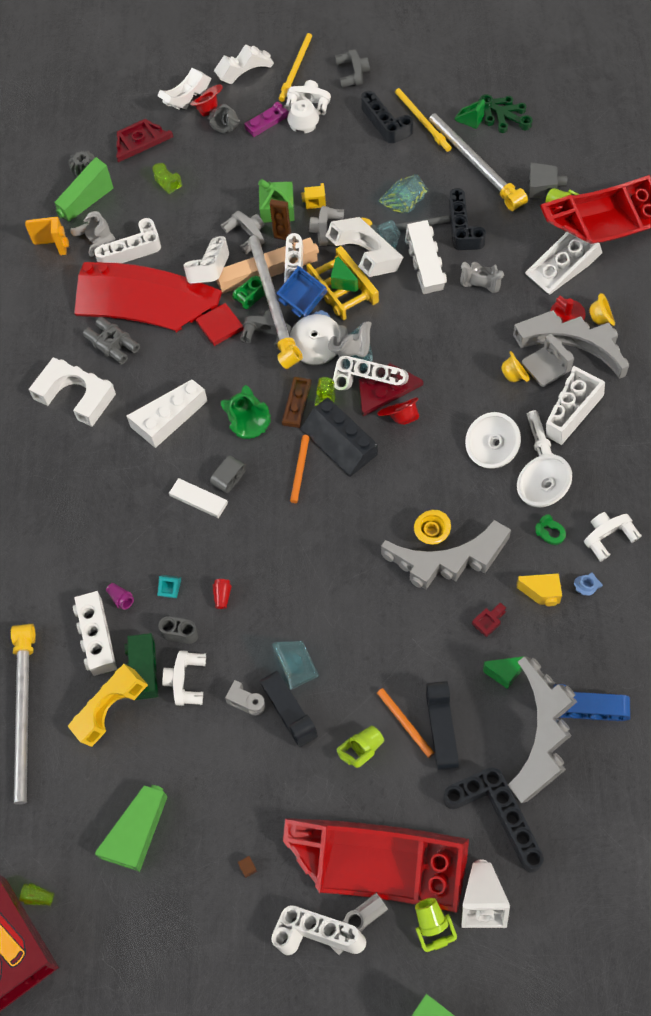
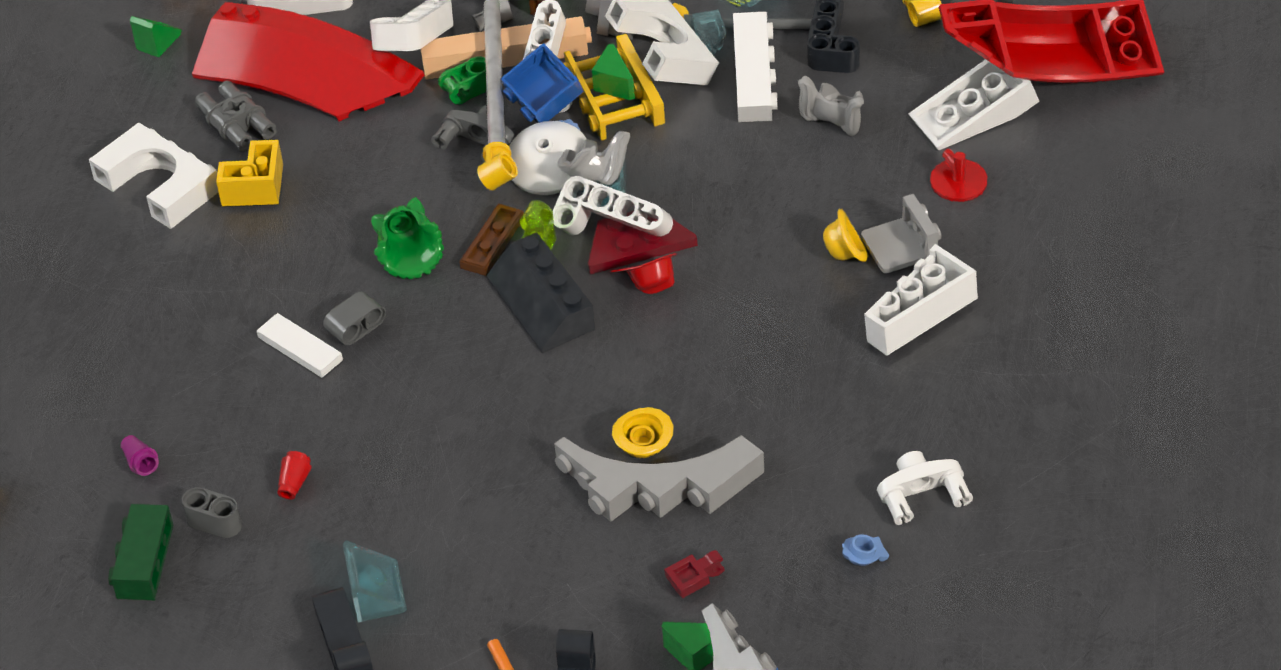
camera: 10 degrees right, 15 degrees down
yellow arch [68,664,148,747] -> none
white brick [73,591,117,676] -> none
white wedge [127,380,207,448] -> none
teal slope [157,575,181,598] -> none
white connector [162,650,206,706] -> none
red tile [196,303,244,346] -> none
light grey leg [225,680,265,716] -> none
orange bar [290,435,310,503] -> none
white dish [465,412,521,469] -> none
light grey arch [513,310,629,379] -> none
white dish [517,454,572,507] -> none
yellow slope [517,574,562,606] -> none
white pin [527,410,554,456] -> none
green piece [535,515,566,545] -> none
yellow hat [589,293,615,326] -> none
none -> green slope [130,16,182,58]
none -> yellow brick [216,140,283,206]

